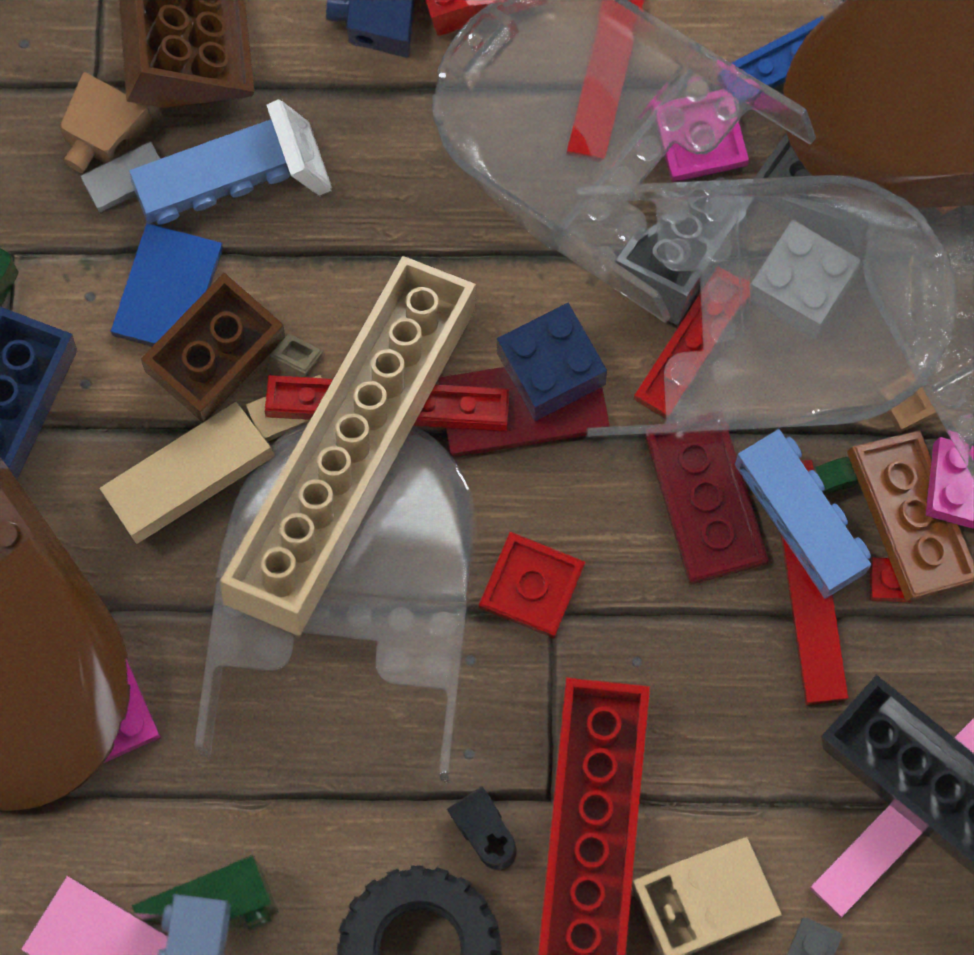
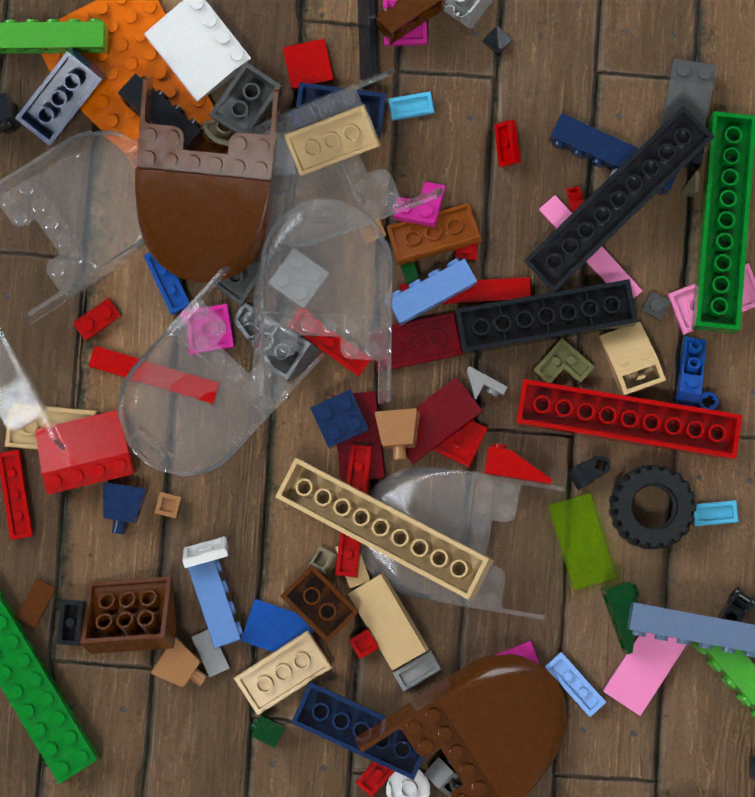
camera: 85 degrees left, 10 degrees up
none -> medium nougat plate [155,492,182,519]
none -> tan tile [234,630,332,715]
none -> red plate [349,629,379,659]
none -> medium nougat torso [375,408,420,461]
none -> light grey tile [393,650,442,692]
none -> dark red tile [406,377,483,465]
none -> black brick [455,279,637,355]
none -> light grey slope [466,366,507,400]
none -> red slope [483,443,552,486]
none -> olive plate [533,338,595,384]
none -> light blue plate [544,652,606,717]
none -> clear neon green tile [548,493,616,590]

